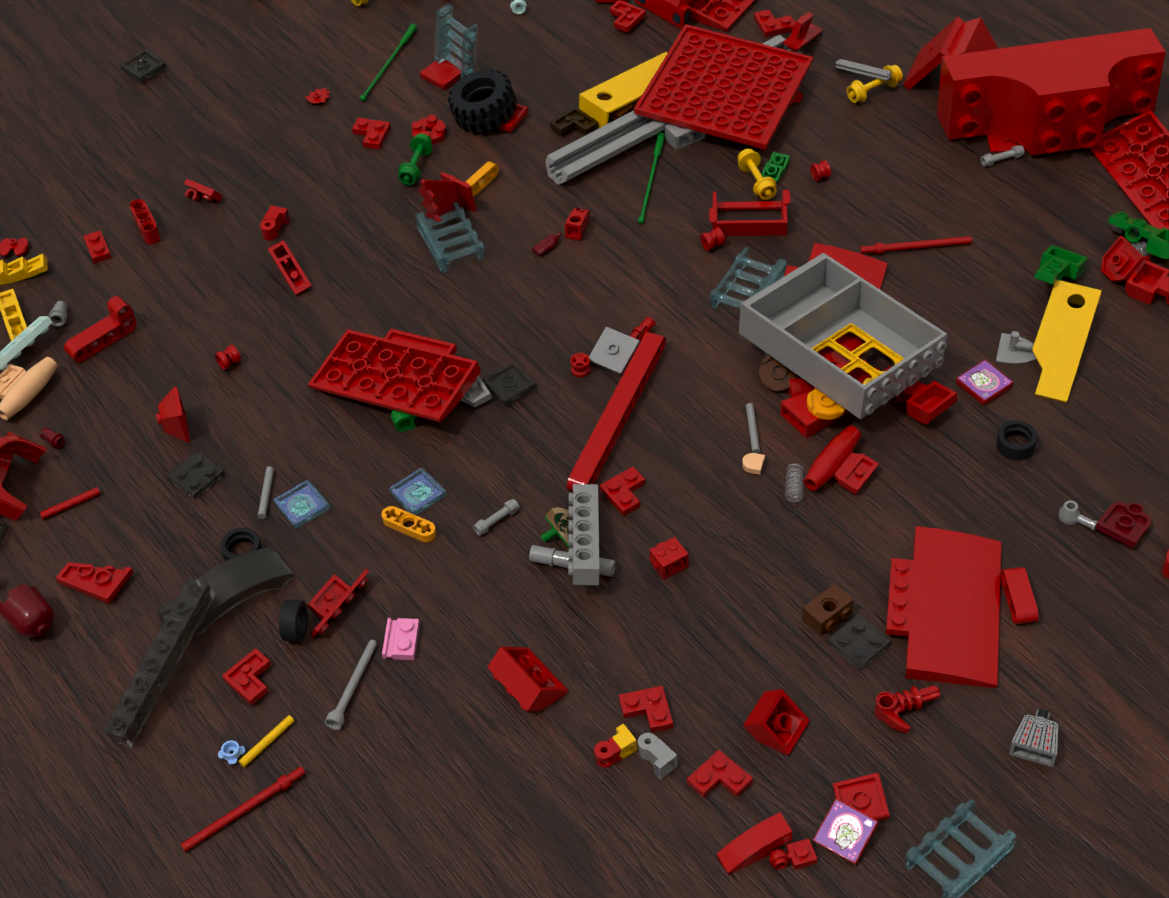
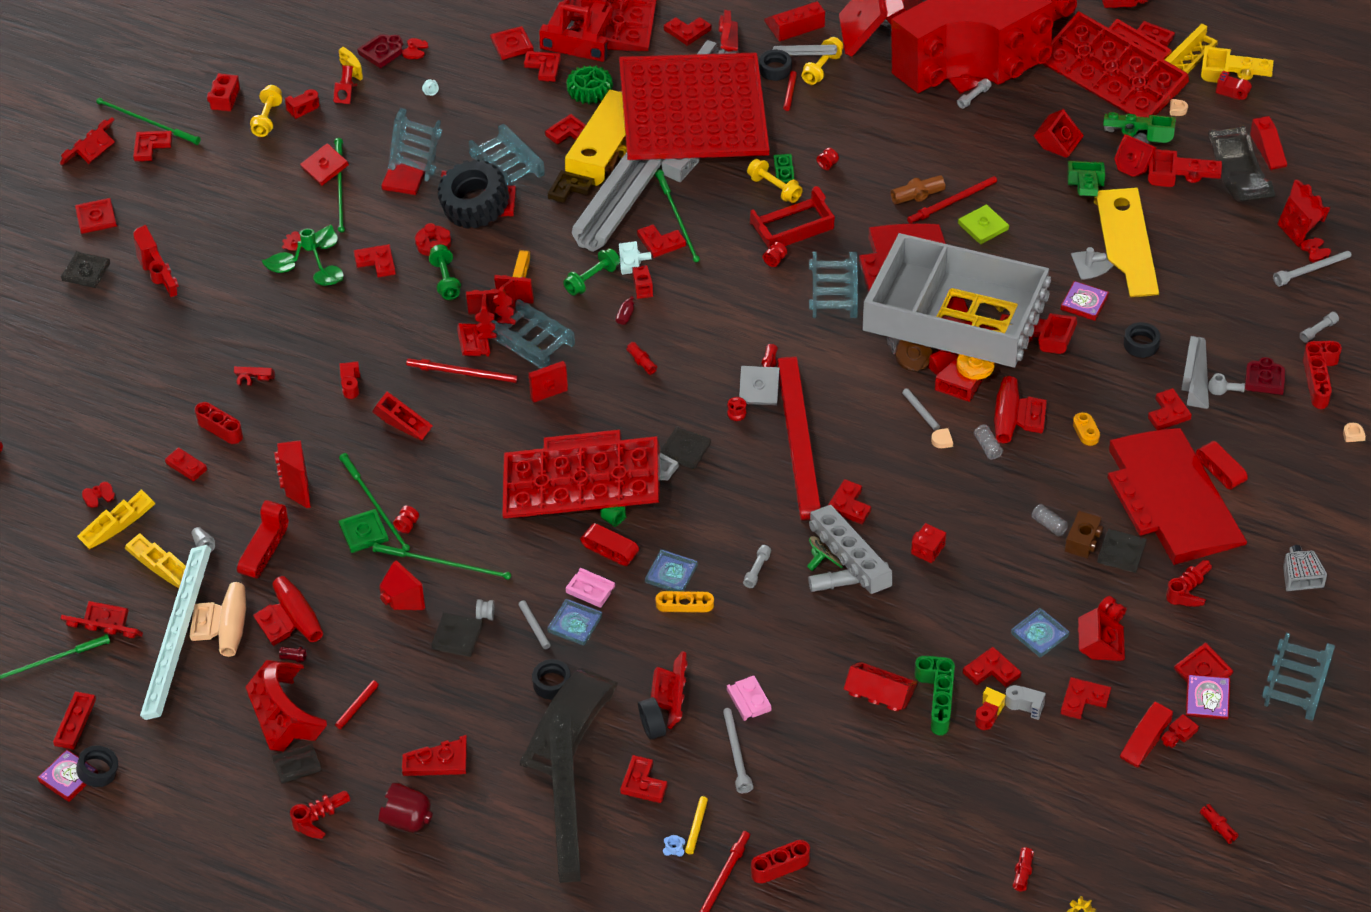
camera: 30 degrees left, 0 degrees up
none -> red tile [75,198,117,234]
none -> red plate [133,225,179,297]
none -> red plate [253,576,323,646]
none -> green plant [262,225,344,286]
none -> red slope [274,440,311,508]
none -> red plate [300,143,349,186]
none -> green tile [338,509,389,553]
none -> green piece [339,453,410,552]
none -> green piece [373,542,511,580]
none -> red bar [406,358,518,383]
none -> red plate [457,323,490,357]
none -> red piece [466,289,499,339]
none -> clear light blue fence [468,124,545,186]
none -> light grey wheel [476,599,495,620]
none -> red plate [528,361,568,403]
none -> red plate [545,114,586,144]
none -> green piece [563,248,620,296]
none -> green gear [566,65,613,104]
none -> bright pink plate [566,568,615,608]
none -> red beam [580,523,639,566]
none -> light aqua plate [619,241,652,275]
none -> red pin [626,342,658,375]
none -> red plate [637,224,686,258]
none -> red beam [751,840,810,884]
none -> black tyre [759,49,792,81]
none -> red slope [764,1,825,41]
none -> red bar [783,71,797,111]
none -> dark orange piece [890,175,946,205]
none -> green beam [914,656,955,735]
none -> lime plate [958,204,1009,245]
none -> clear light blue tile [1011,608,1069,658]
none -> clear piece [1031,504,1068,536]
none -> red slope [1034,109,1084,158]
none -> light orange plate [1073,412,1100,446]
none -> red wheel [1098,596,1127,622]
none -> red plate [1148,388,1192,430]
none -> light grey wedge [1181,336,1209,409]

